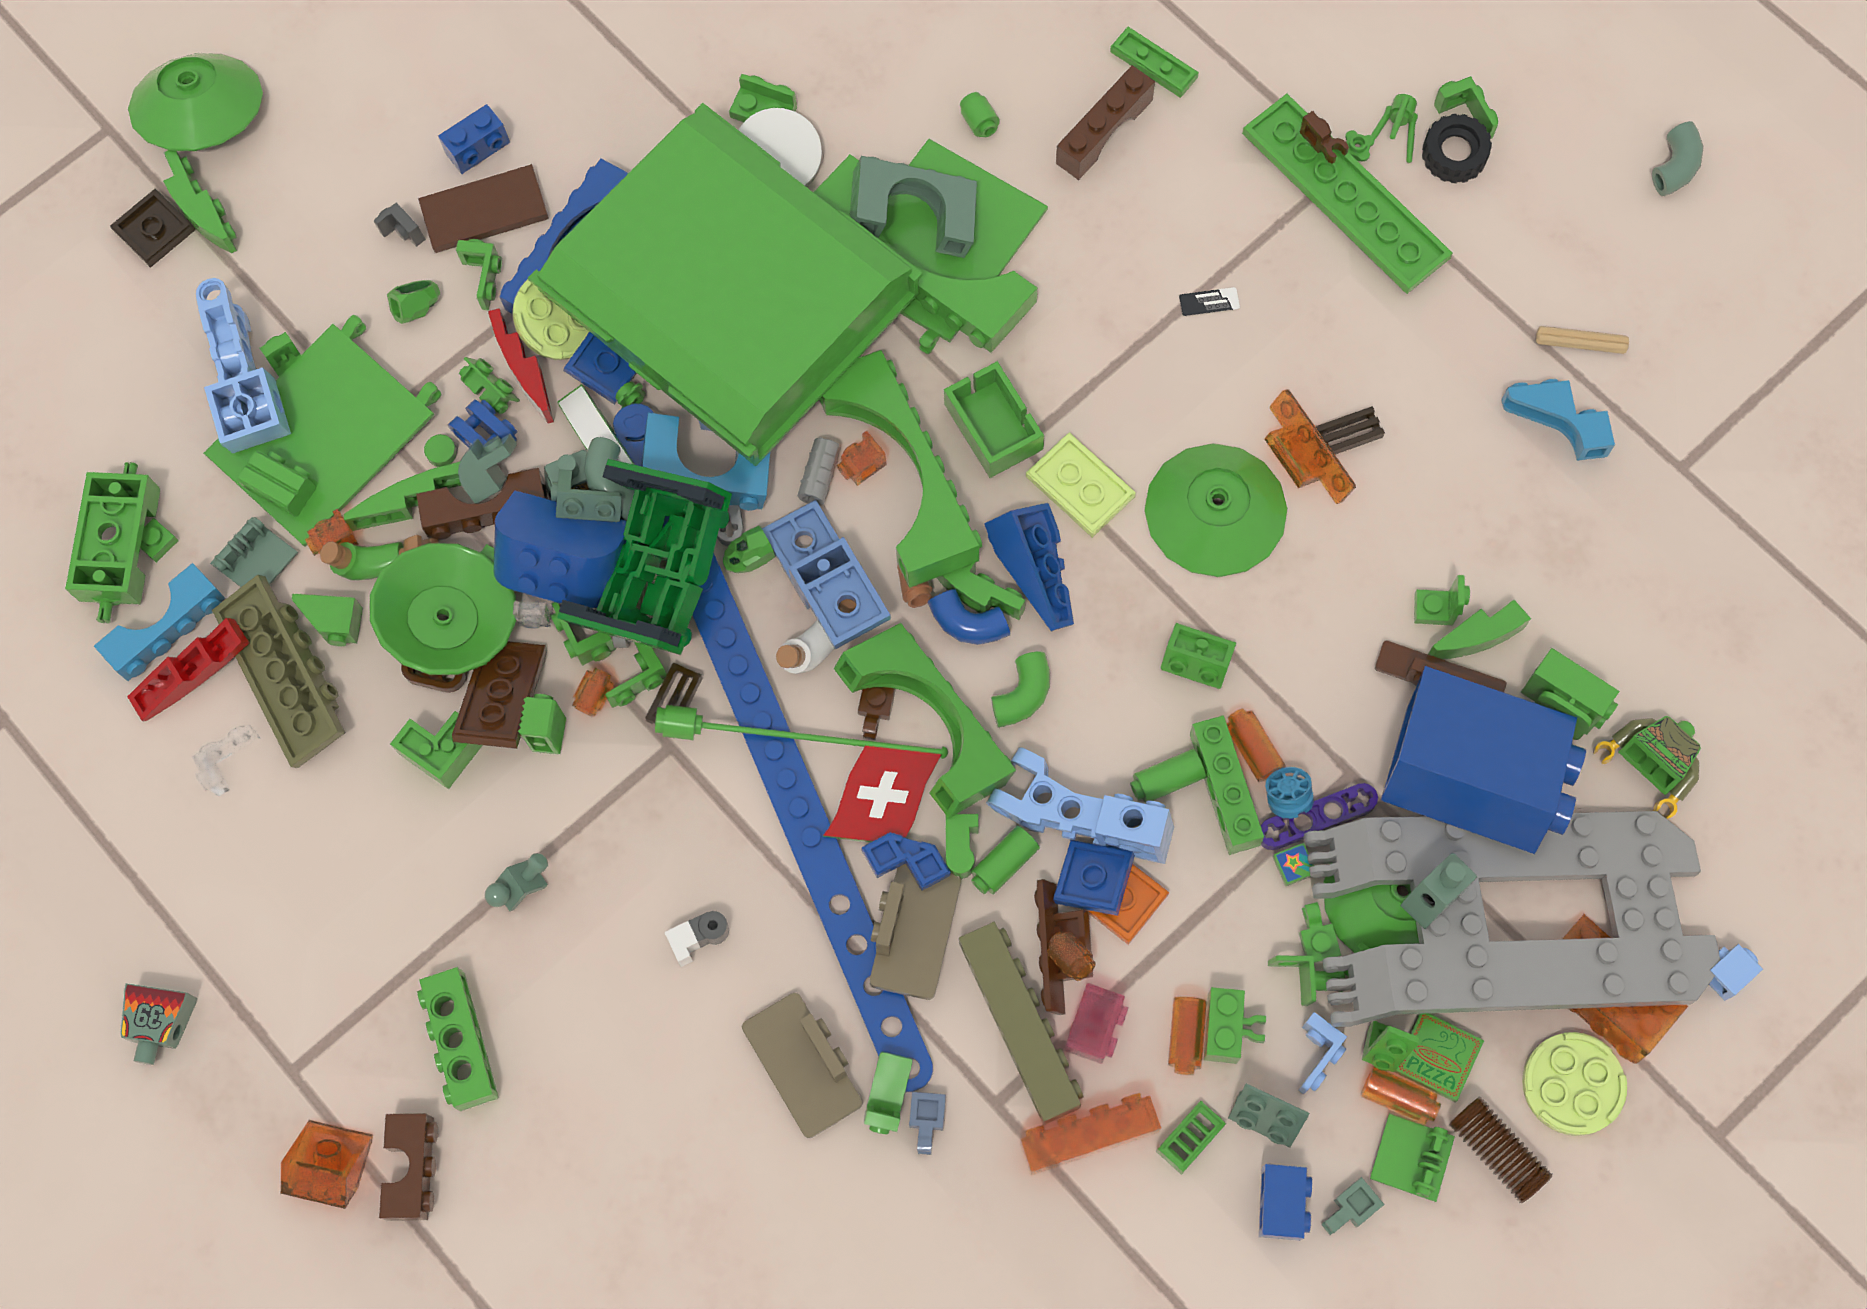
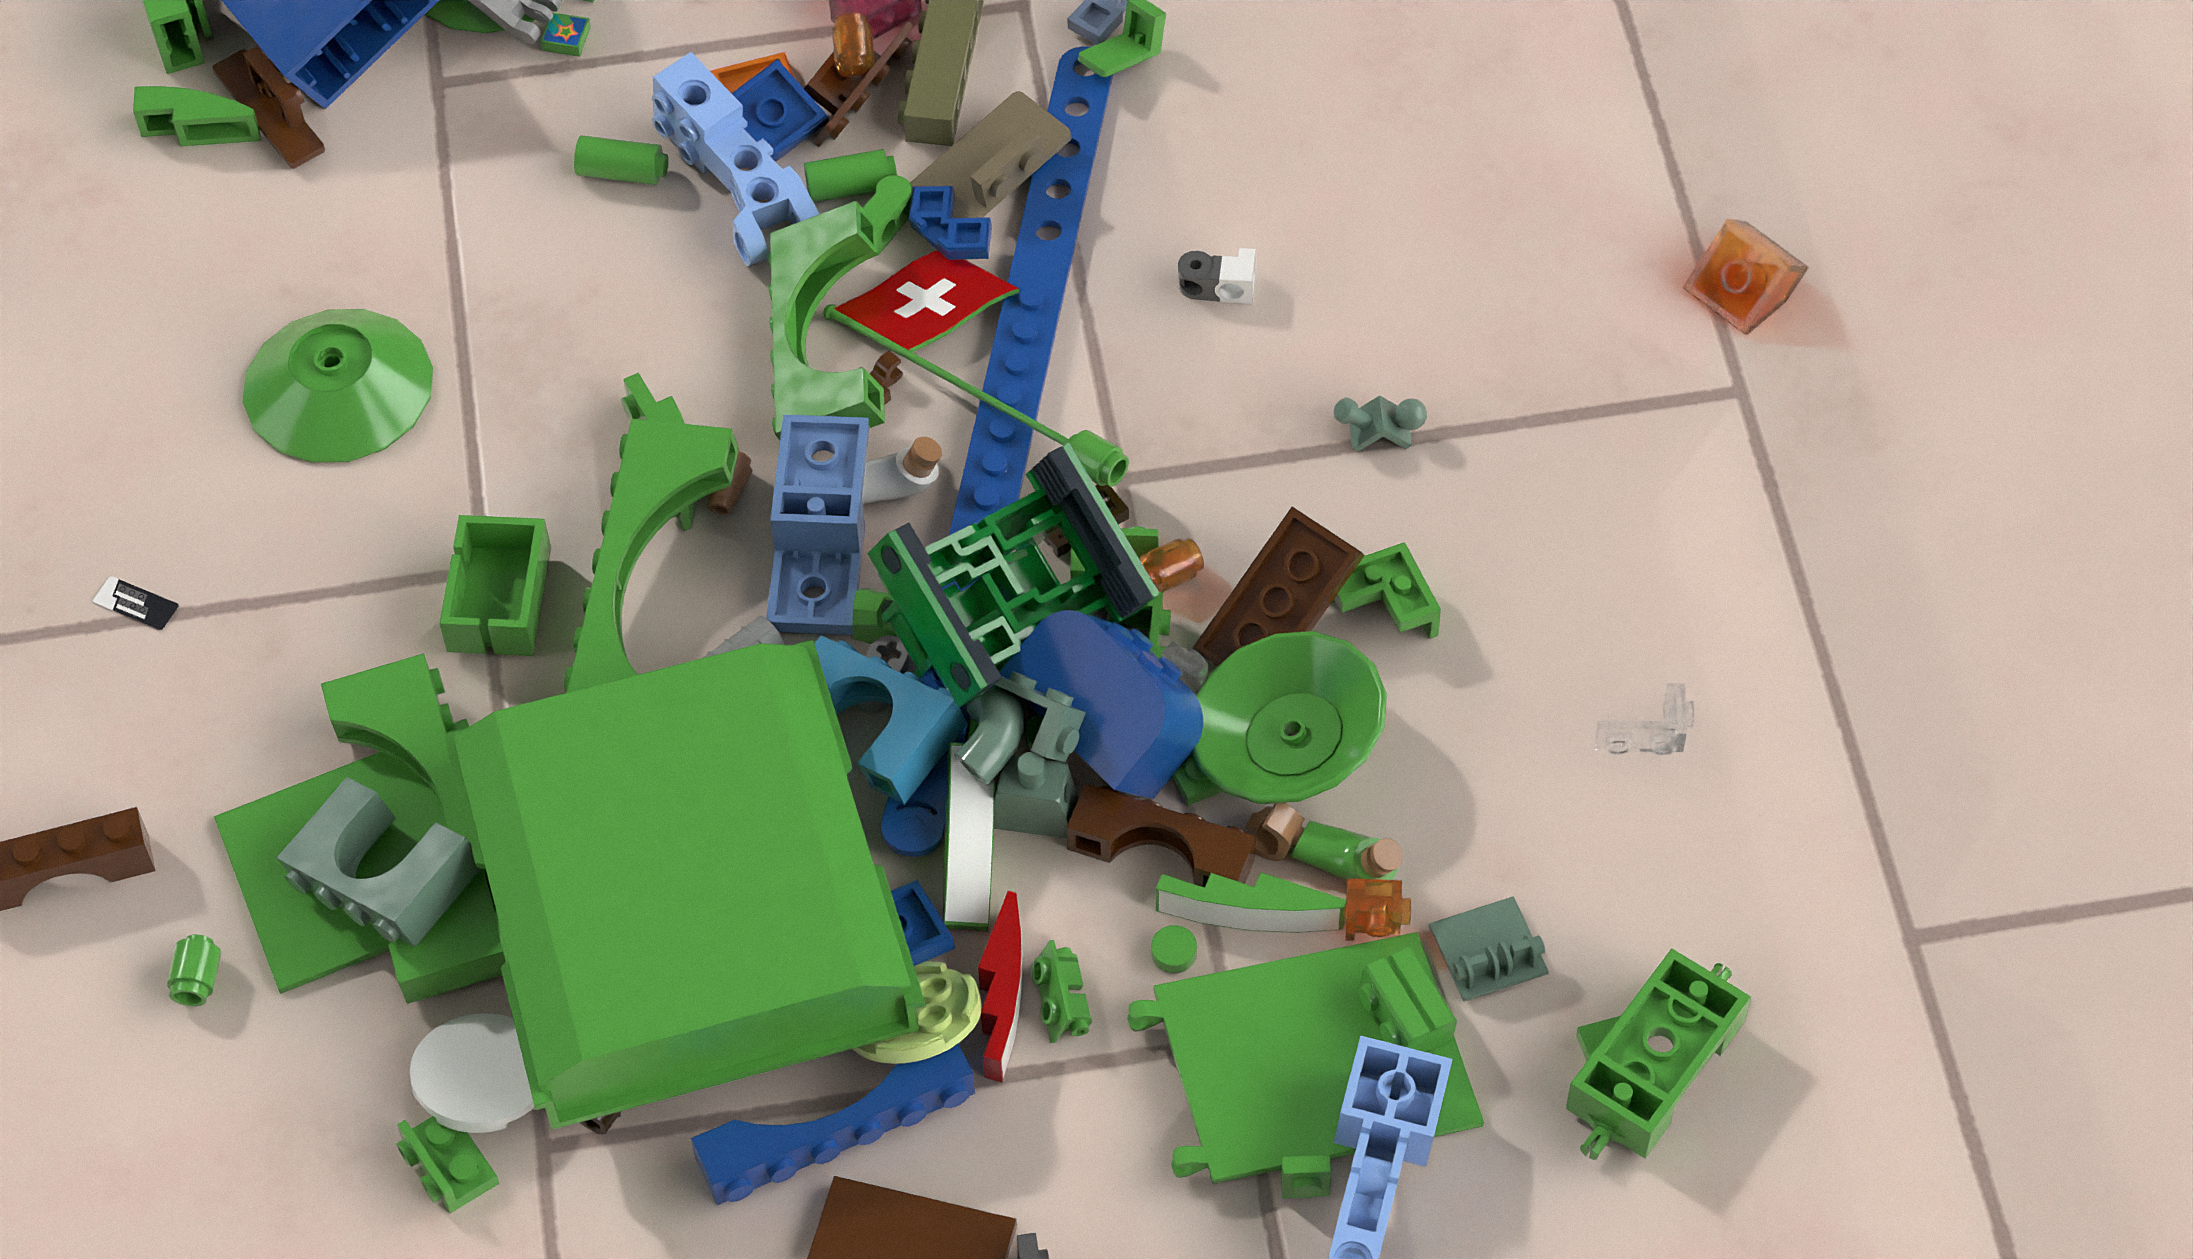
camera: 150 degrees left, 15 degrees down
dark azure arch [94,563,226,681] -> none
torso [121,983,198,1065] -> none
red slope [127,618,249,721] -> none
olive plate [212,575,345,768] -> none
bright green slope [292,594,363,646] -> none
reddish brown arch [379,1113,438,1221] -> none
bright green rock [387,280,440,324] -> none
bright green brick [417,967,499,1111] -> none
blue brick [448,399,517,448] -> none
bright green bracket [456,239,502,310] -> none
sand green brick [458,434,517,504] -> none
bright green brick [518,694,566,754] -> none
bright green plate [615,381,645,409] -> none
dark tan bracket [742,993,863,1138] -> none
clear orange brick [837,431,887,486] -> none
blue cylinder [927,589,1010,645] -> none
blue wedge [984,503,1074,631] -> none
bright green cylinder [991,651,1050,728] -> none
yellowish green tile [1026,432,1136,538] -> none
bright green bracket [1161,623,1236,689] -> none
bright green brick [1190,715,1264,855] -> none
clear orange brick [1227,708,1286,782] -> none
dark purple beam [1261,783,1378,850] -> none
clear orange bracket [1264,389,1356,504] -> none
dark azure wheel [1265,767,1314,819] -> none
dark brown tile [1314,406,1385,458] -> none
bright green bracket [1414,575,1470,626] -> none

